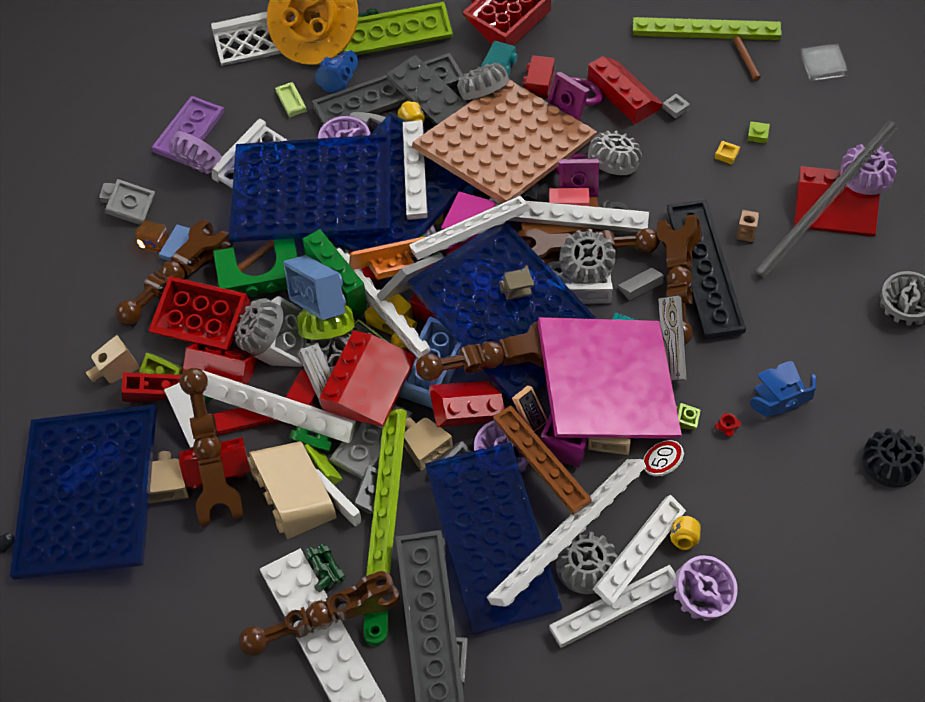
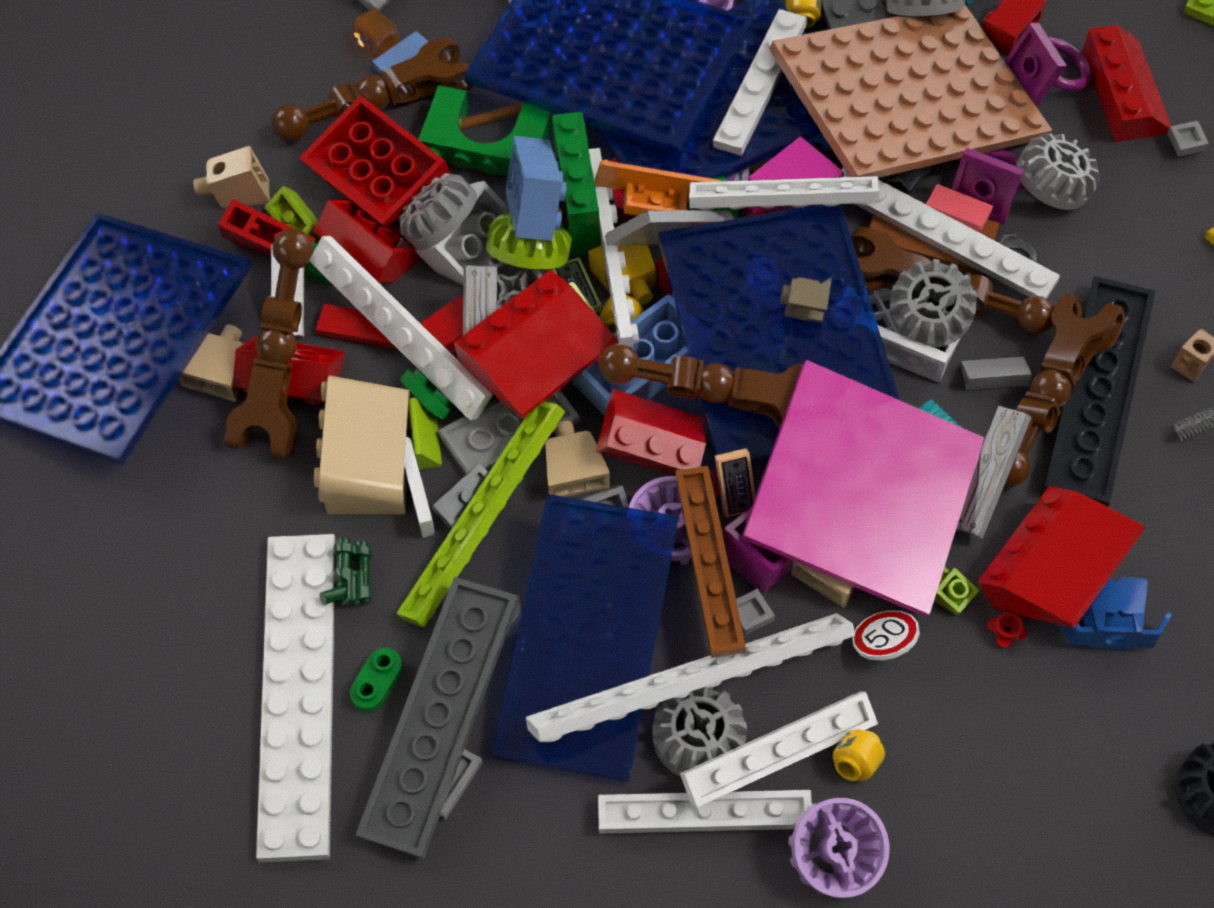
camera: 25 degrees right, 5 degrees up
reddish brown piece [239,571,400,656] -> none
none -> light grey plate [736,588,775,636]
none -> red slope [977,486,1145,628]

